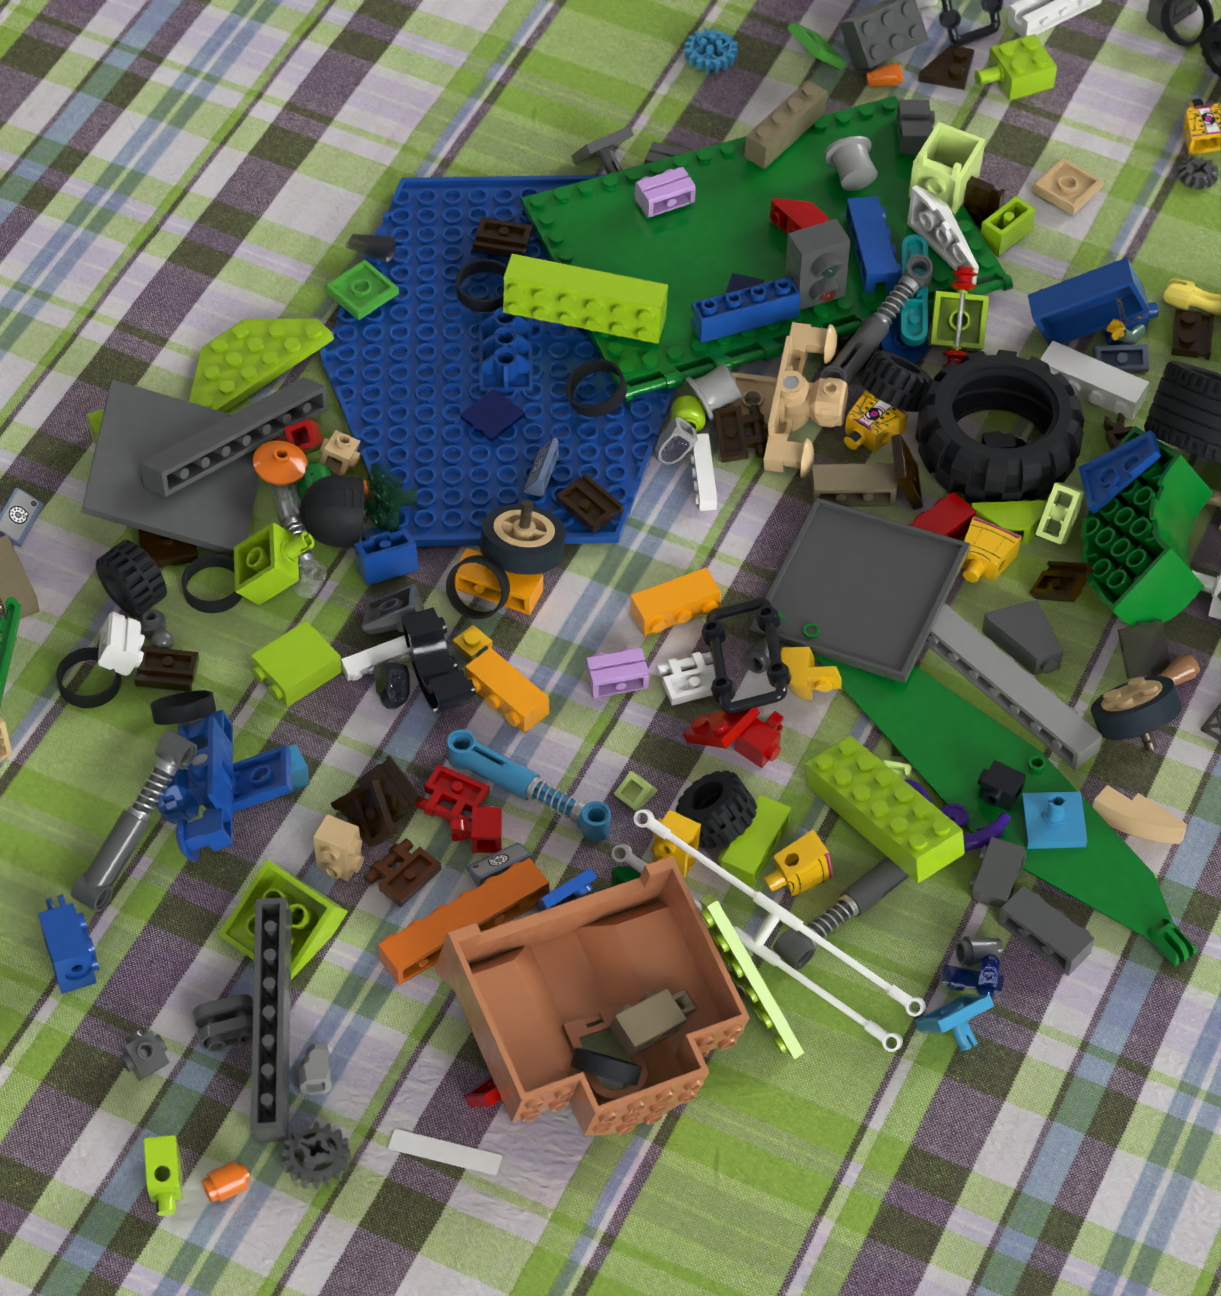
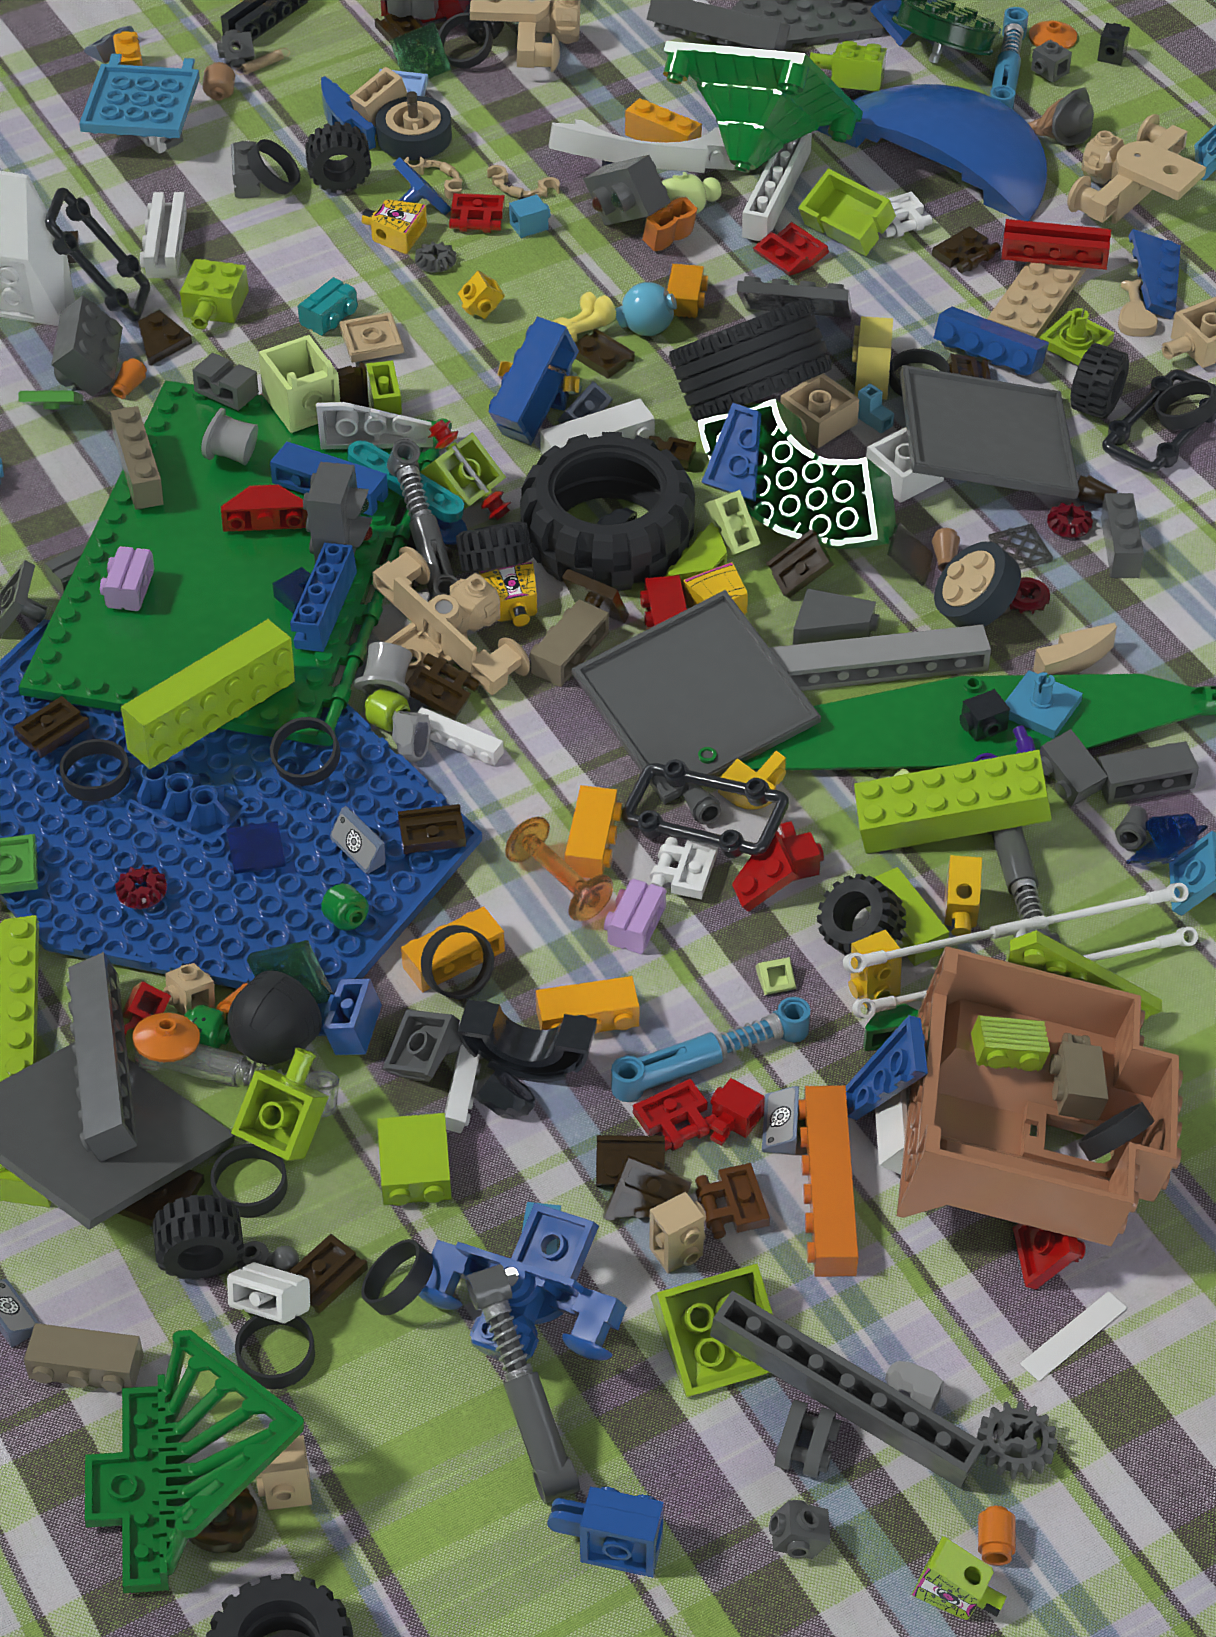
camera: 55 degrees left, 5 degrees down
yellow plate [452,625,493,662] -> none
black wheel [480,500,566,575] -> none
none -> dark red gear [115,864,167,909]
none -> teal brick [297,277,358,336]
none -> green head [321,883,369,931]
none -> yellow brick [457,270,505,319]
none -> clear orange hose [505,816,613,922]
none -> lime brick [971,1015,1050,1071]
none -> dark red gear [1010,577,1051,615]

